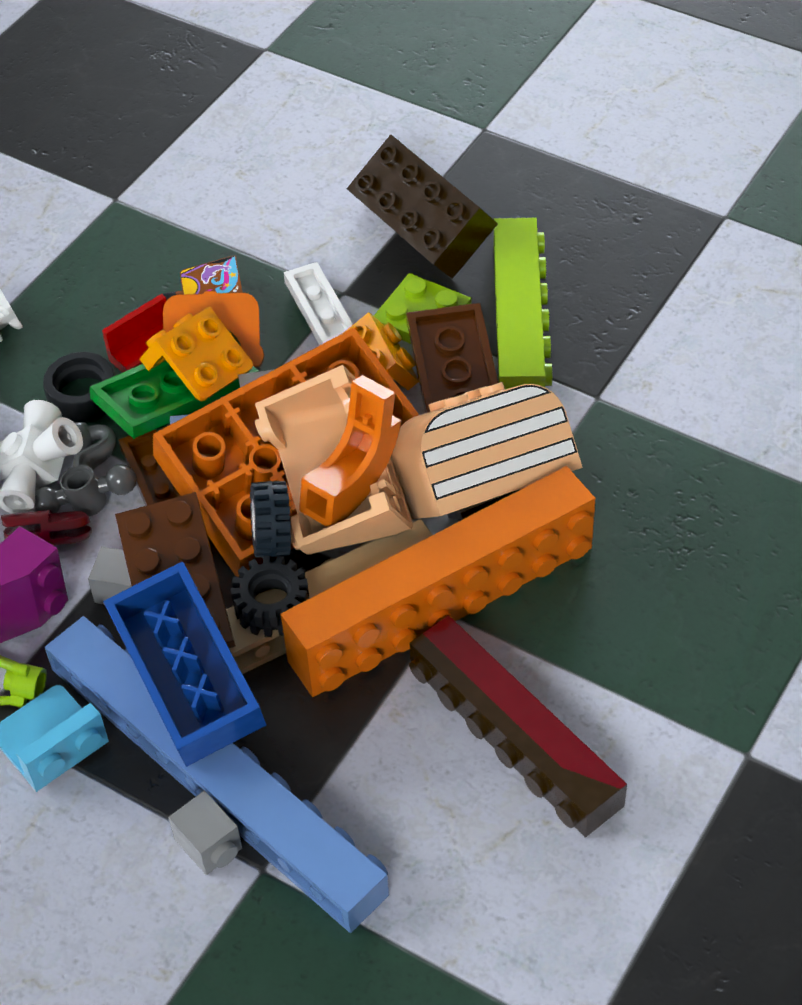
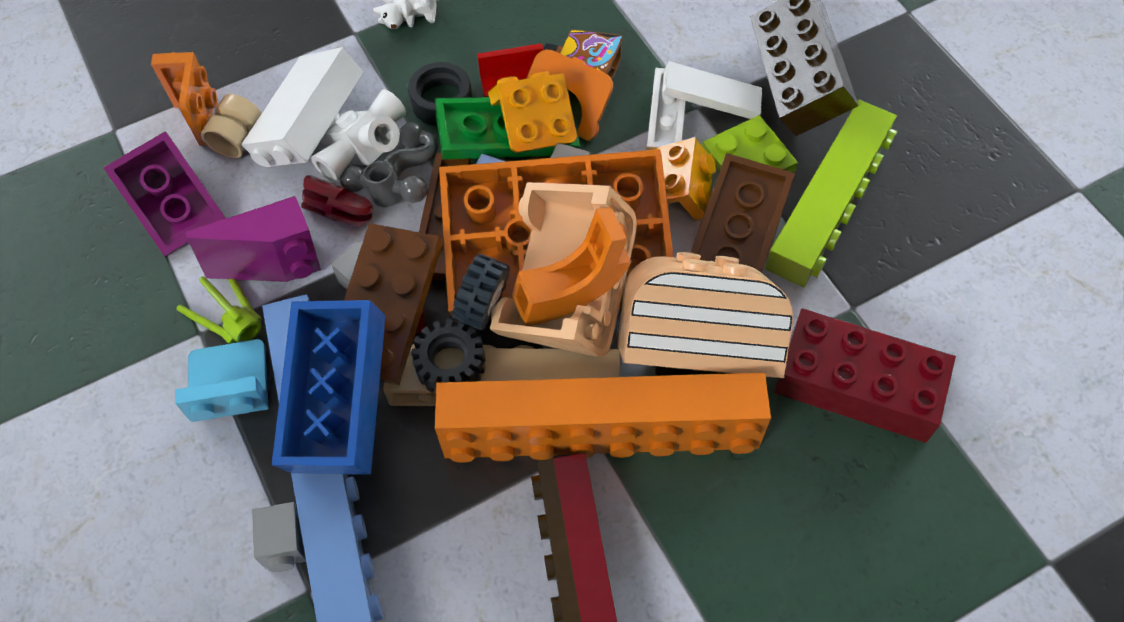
camera: 30 degrees right, 10 degrees up
none -> white tile [662,61,762,119]
none -> dark red brick [774,308,956,443]

